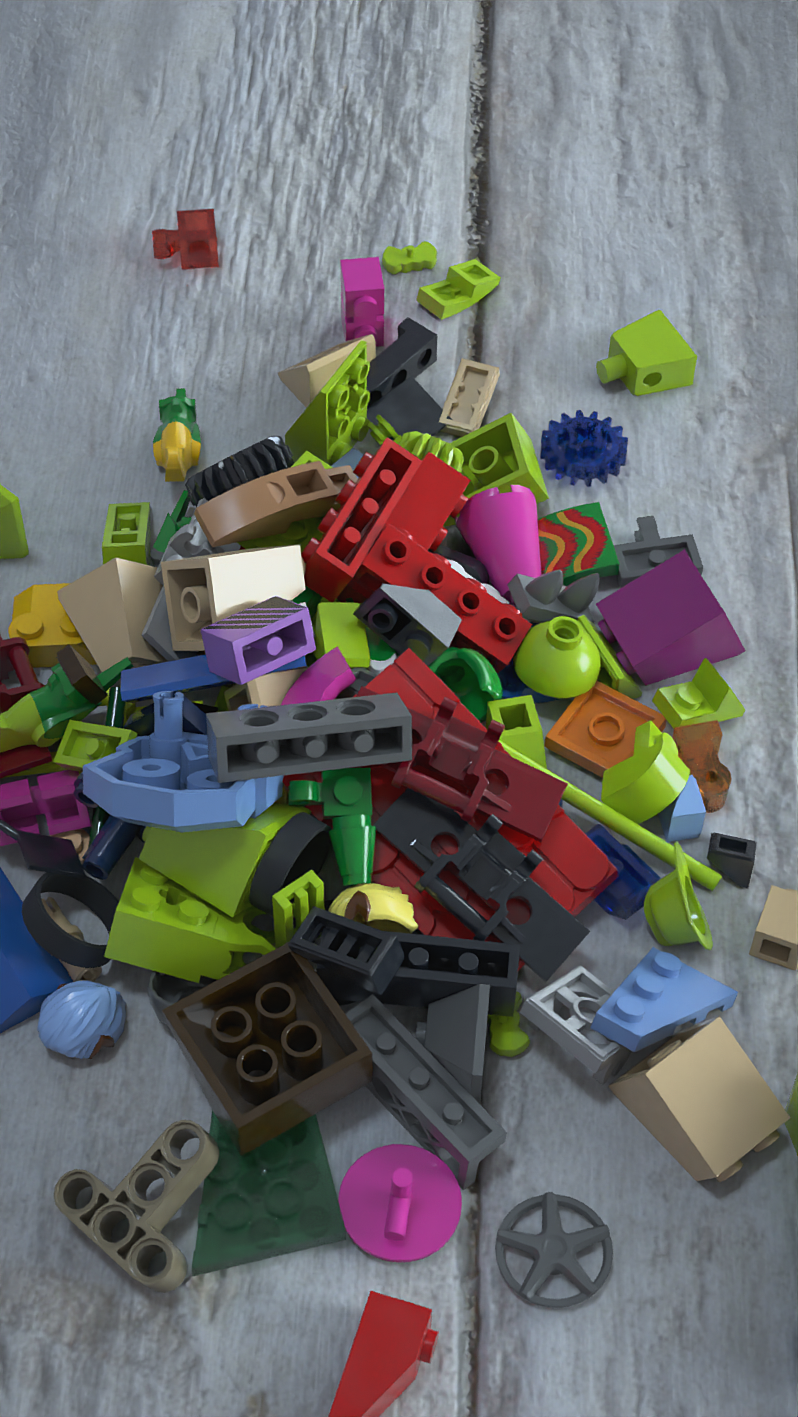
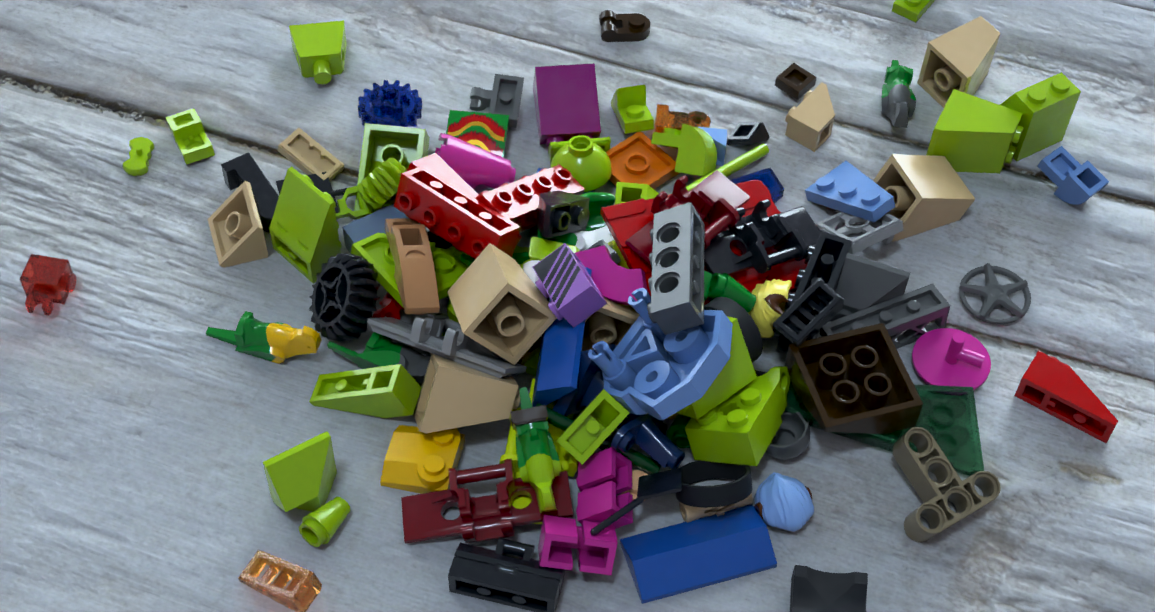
camera: 75 degrees left, 0 degrees up
lime tile [272,870,325,948] -> none
dark pink piece [340,257,384,347] -> none
dark grey tile [507,570,600,623] -> none
lime piece [643,841,713,950] -> none

